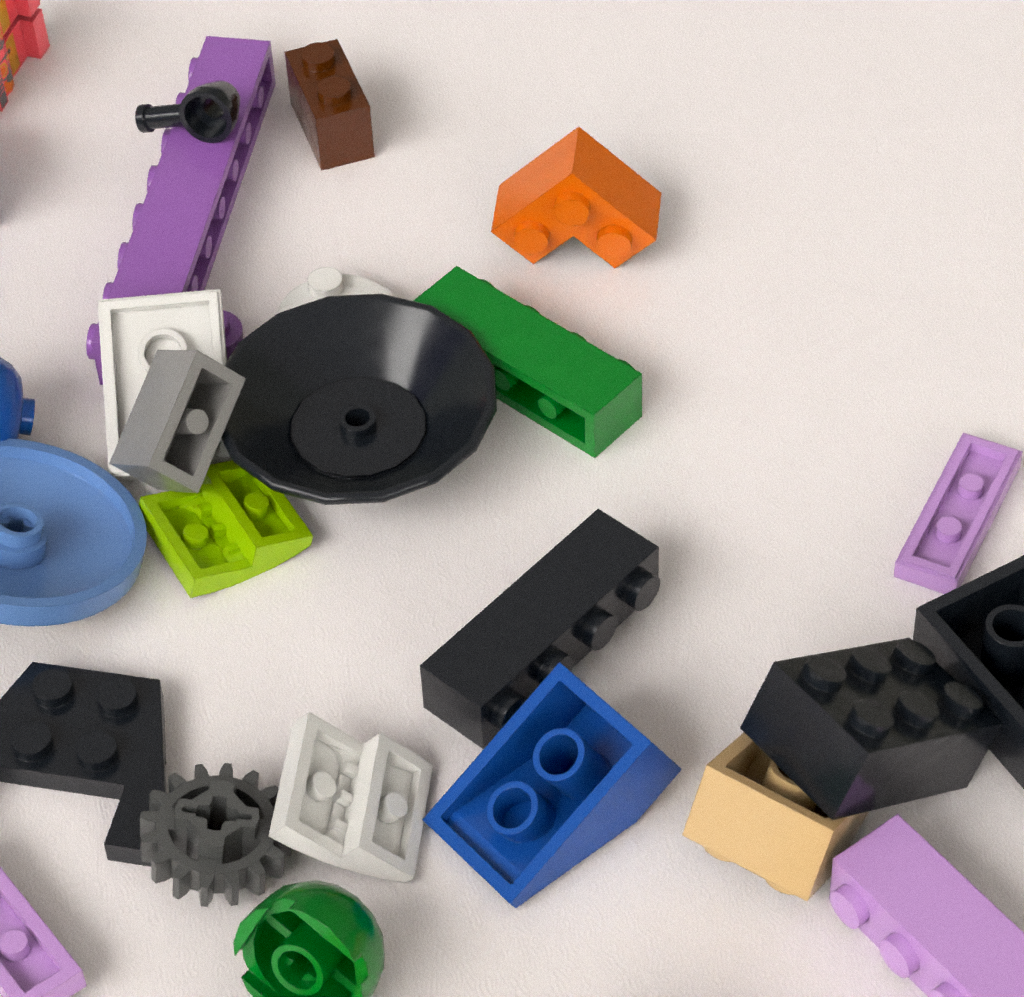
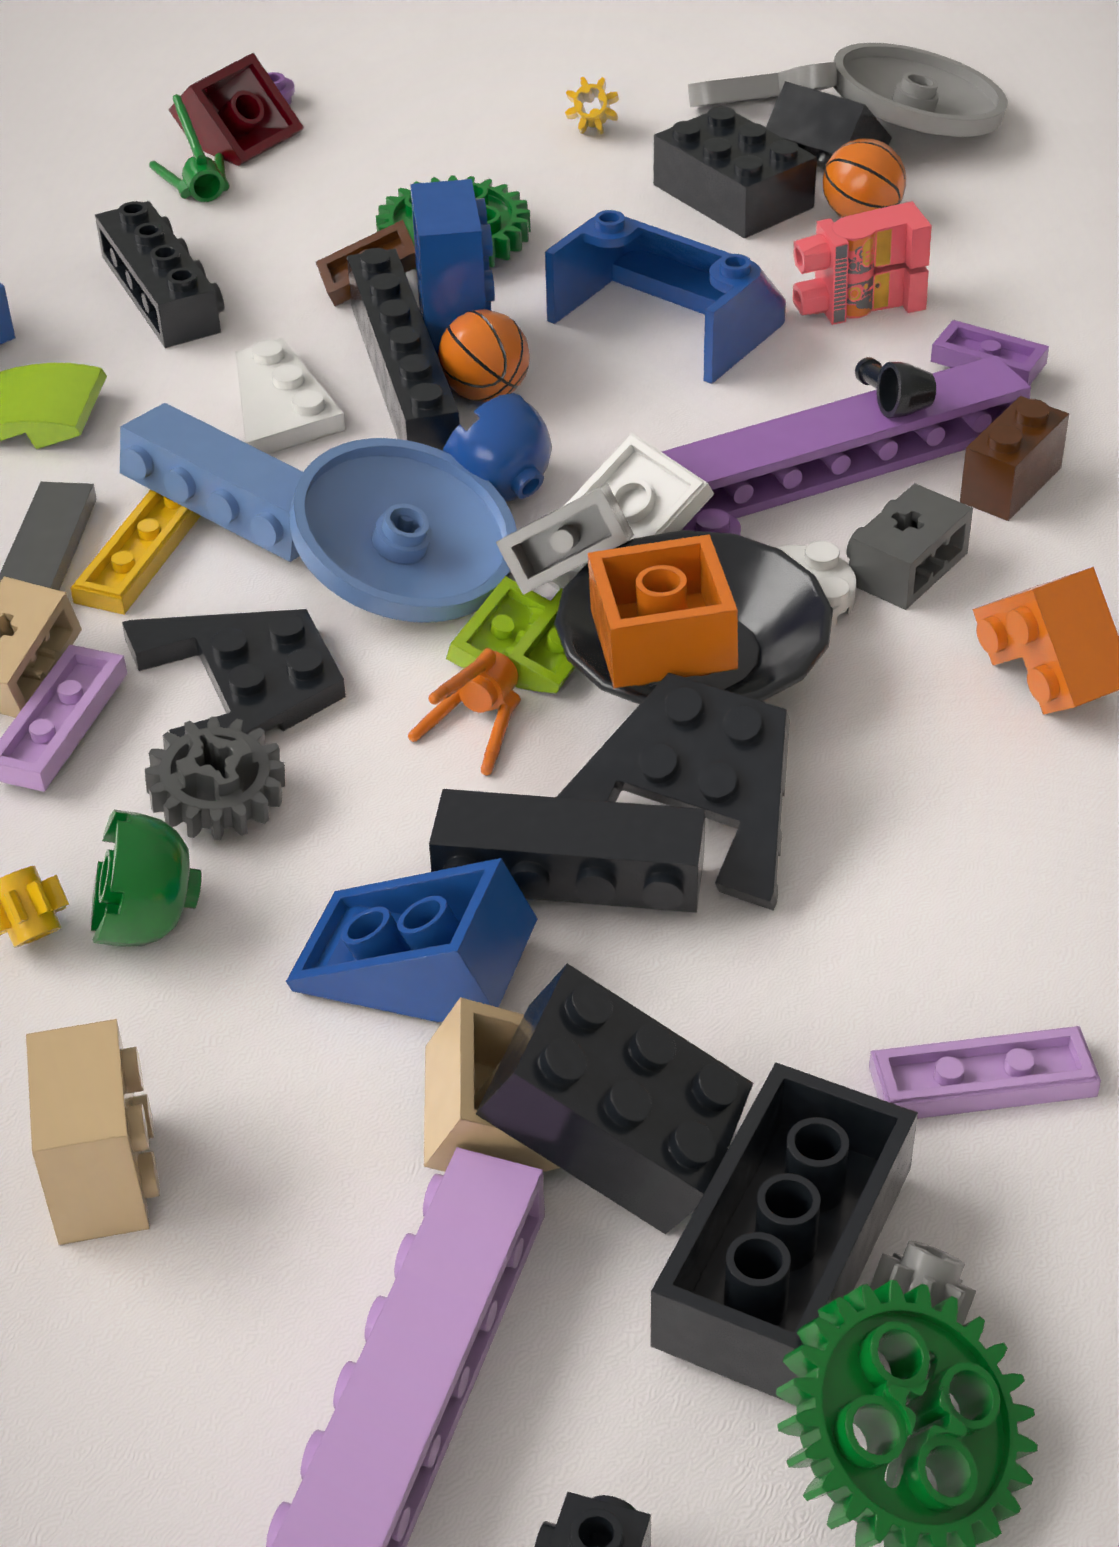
camera: 55 degrees right, 5 degrees down
white slope [268,712,433,883] -> none
green brick [413,266,642,458] -> none
none -> orange plant [408,648,521,776]
none -> black wing [557,673,790,911]
none -> orange brick [588,534,738,688]
none -> dark grey brick [846,483,973,610]
none -> medium lavender plate [931,320,1049,385]

